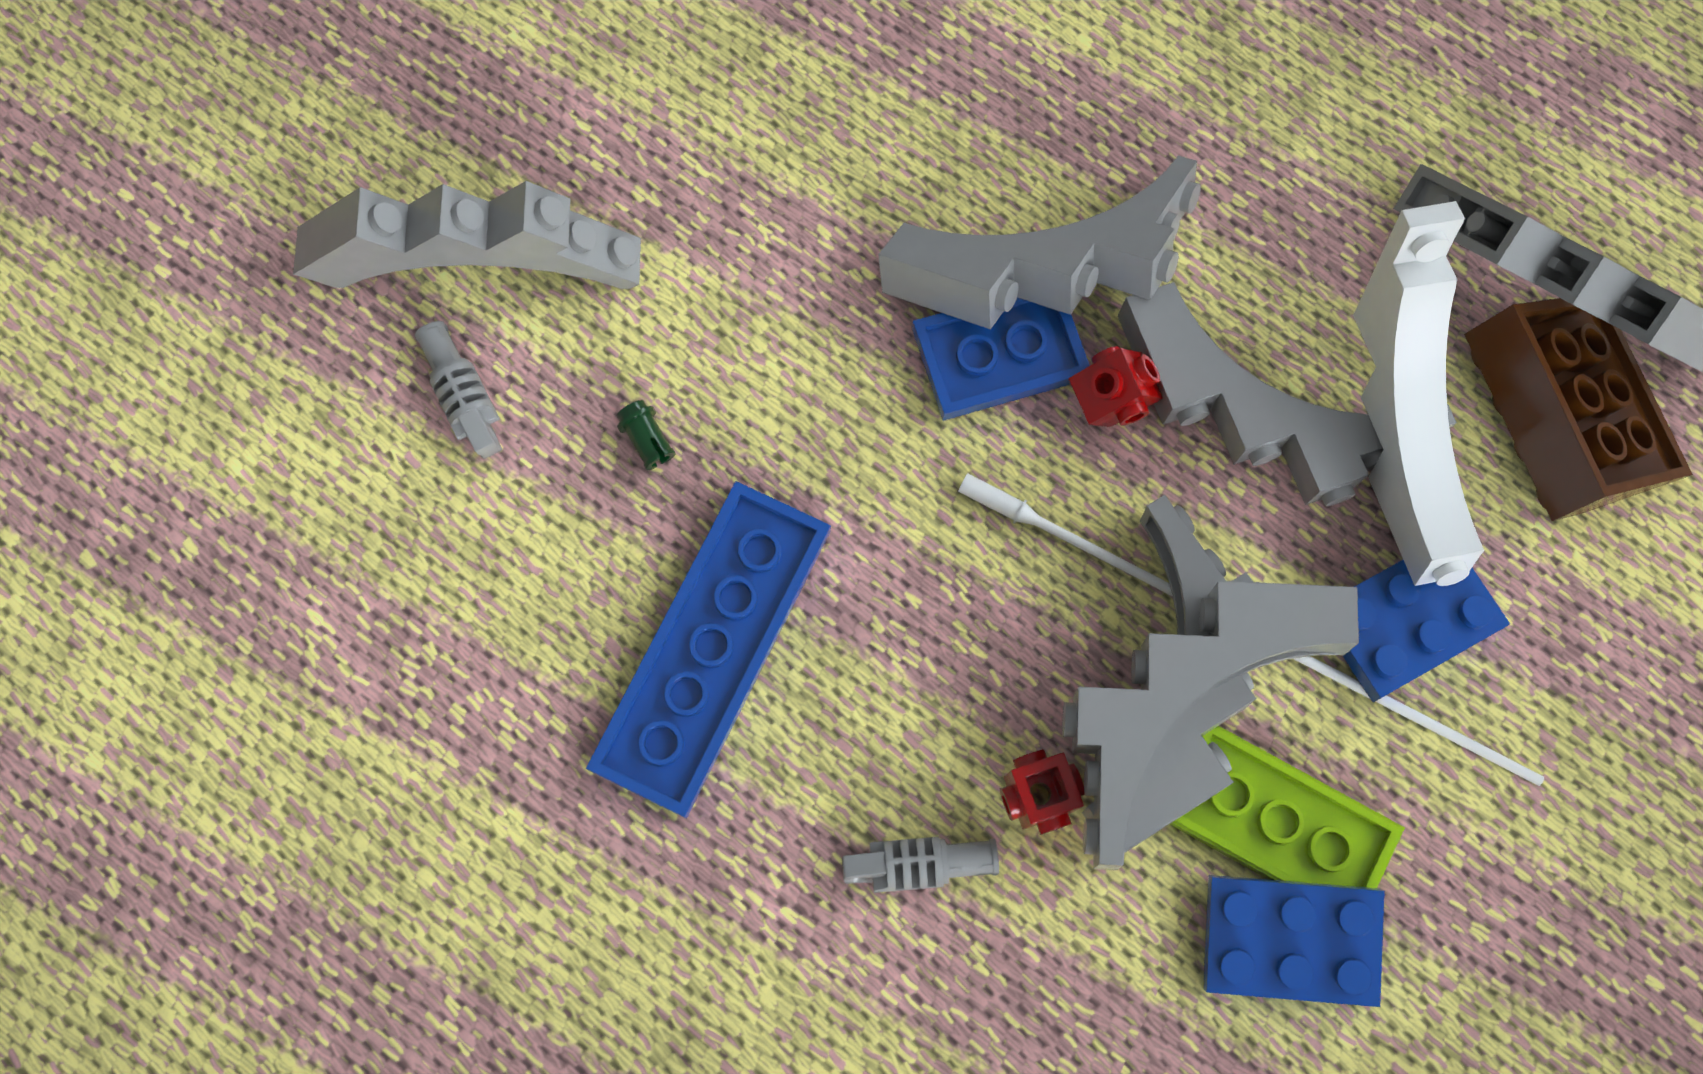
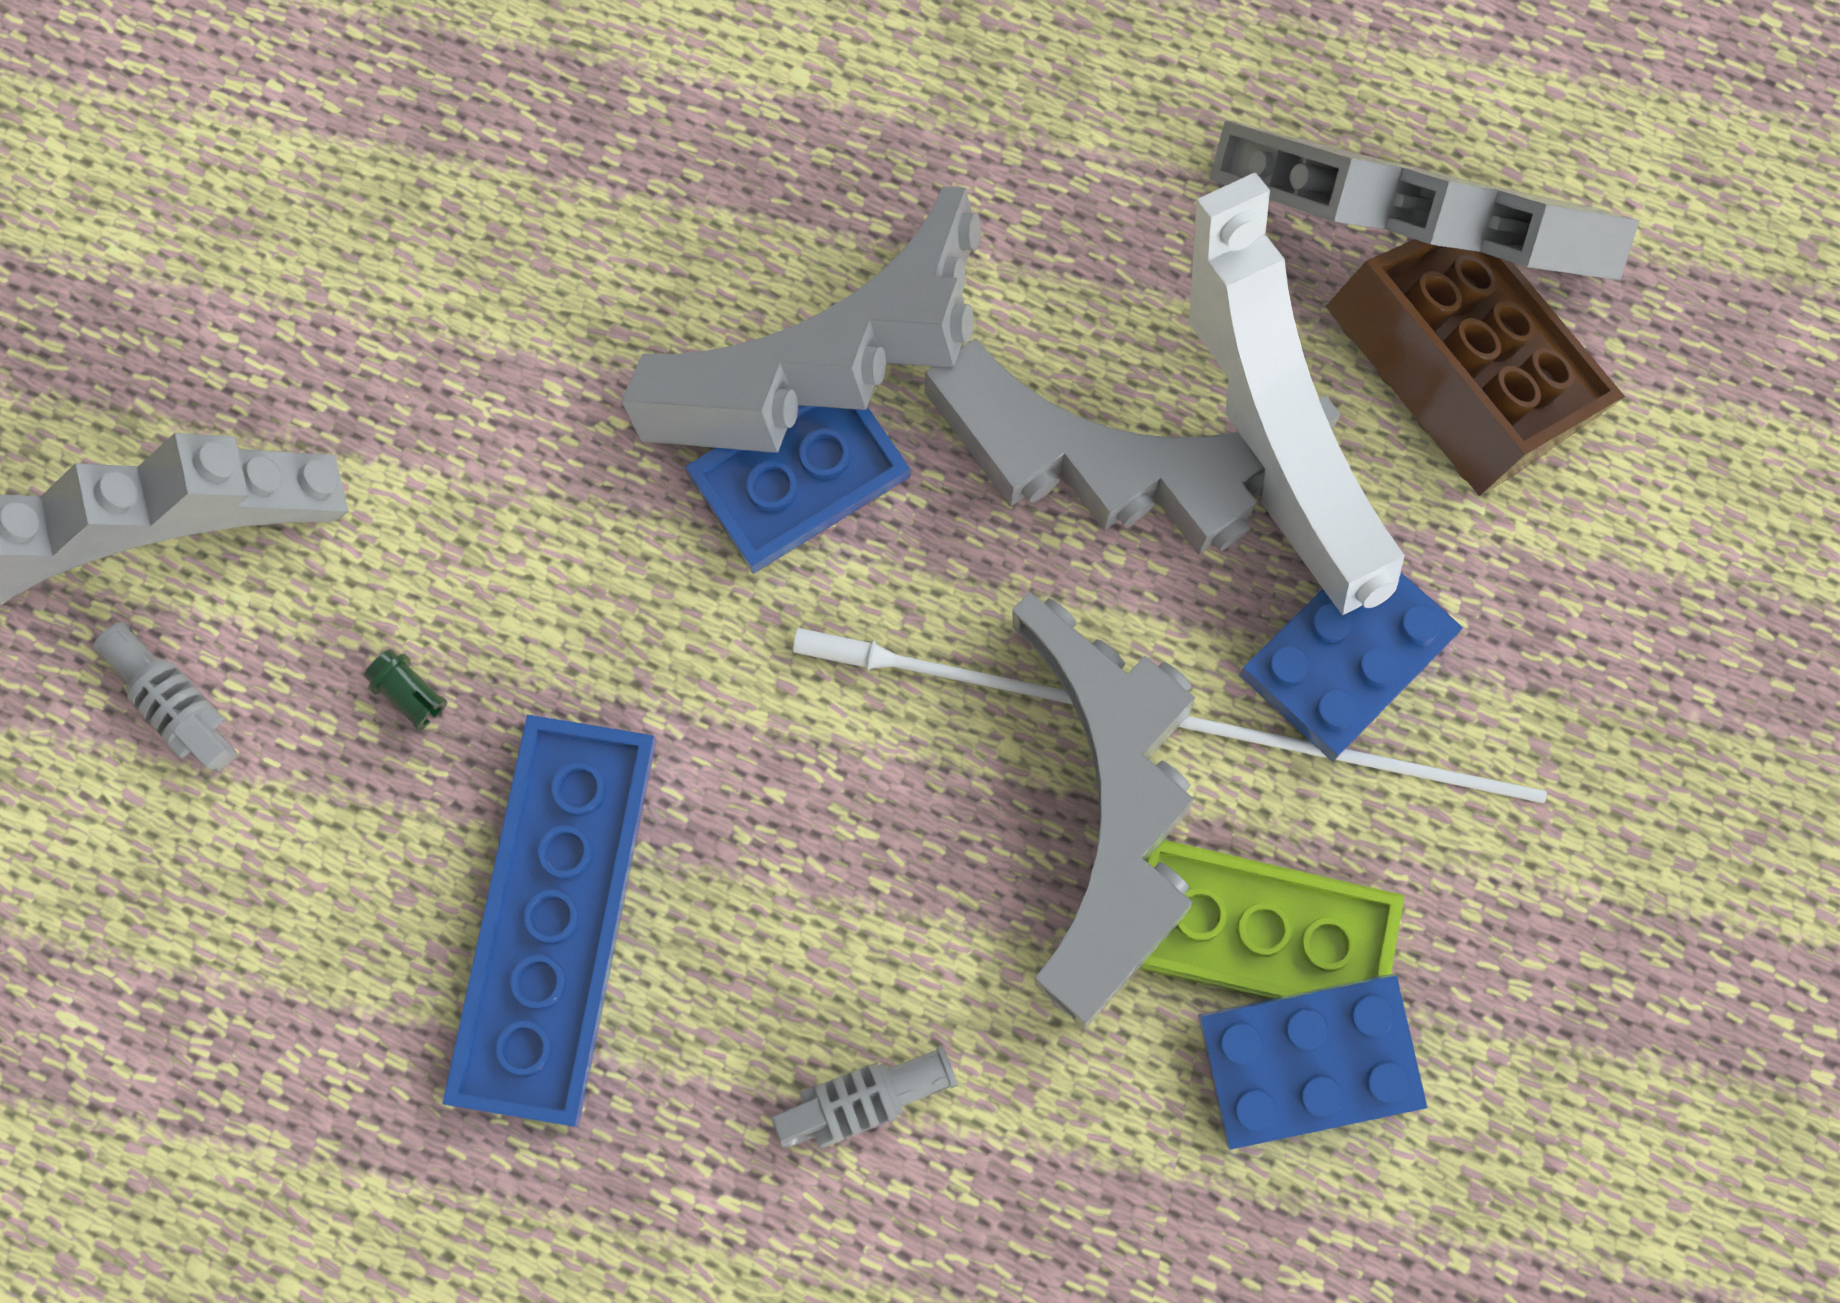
camera: 15 degrees left, 0 degrees up
red brick [1000,749,1085,835] -> none
light grey arch [1062,581,1359,870] -> none
red brick [1068,346,1163,427] -> none

